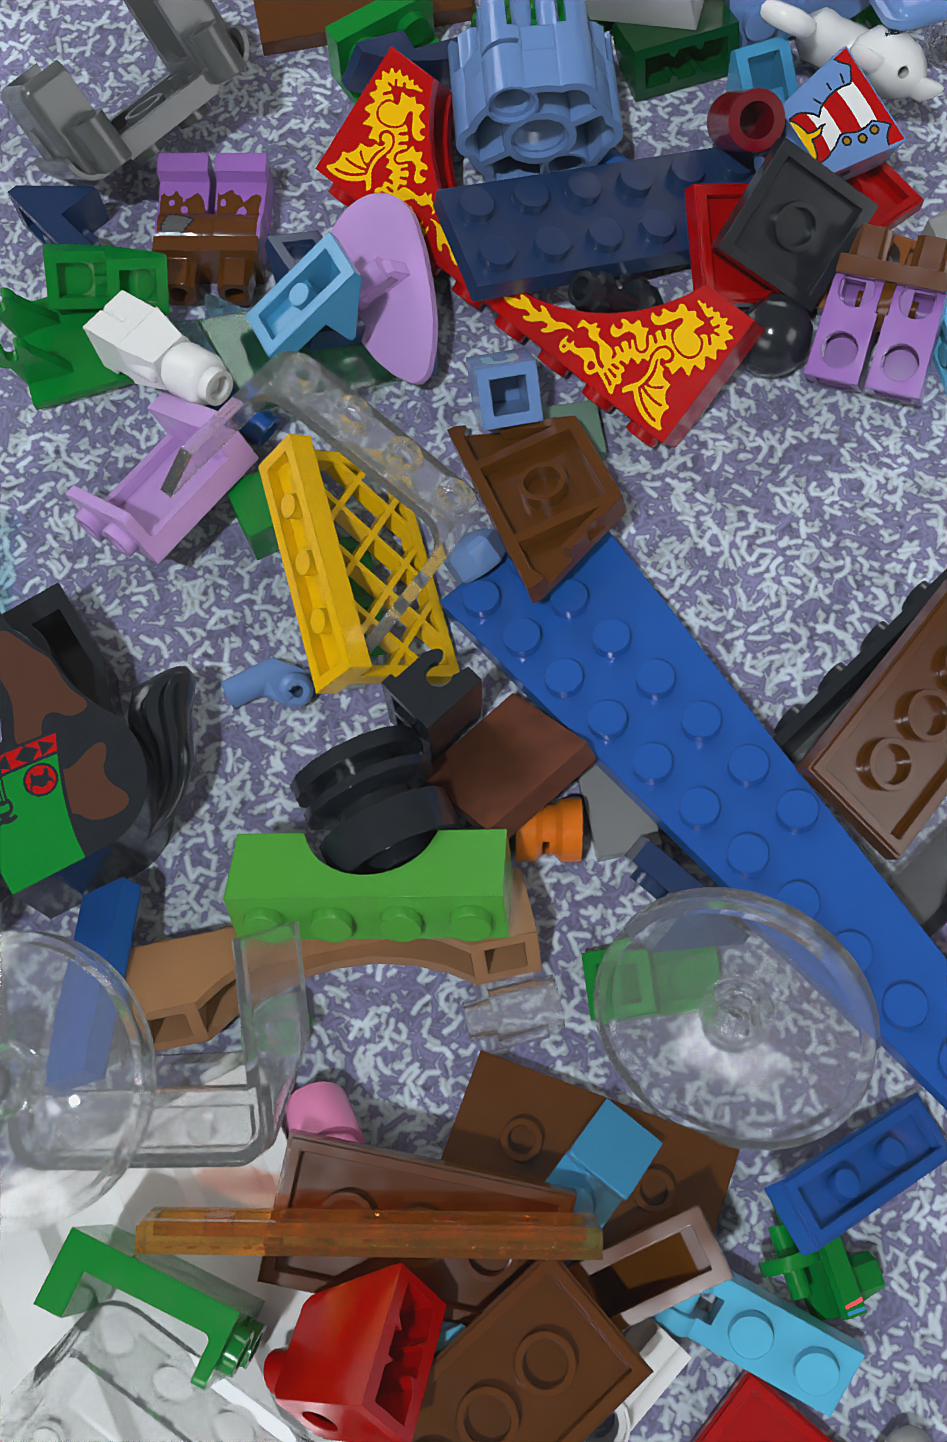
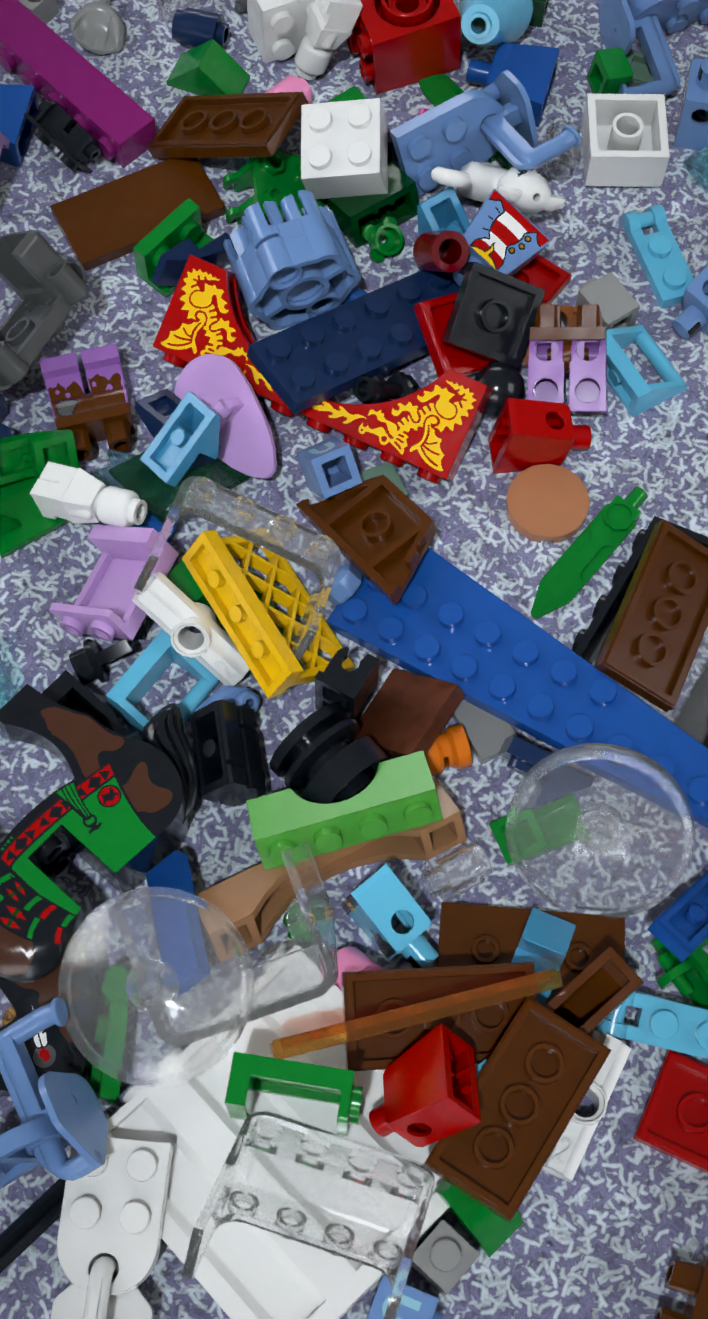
camera: 20 degrees left, 5 degrees down
none -> black piece [69,639,134,685]
none -> medium azure tile [106,630,219,733]
none -> white piece [132,571,249,686]
none -> black brick [190,700,266,807]
none -> medium azure torso [340,864,439,968]
none -> green plate [362,216,404,262]
none -> red torso [488,398,592,474]
none -> nougat tile [506,464,590,543]
none -> green piece [531,486,648,619]

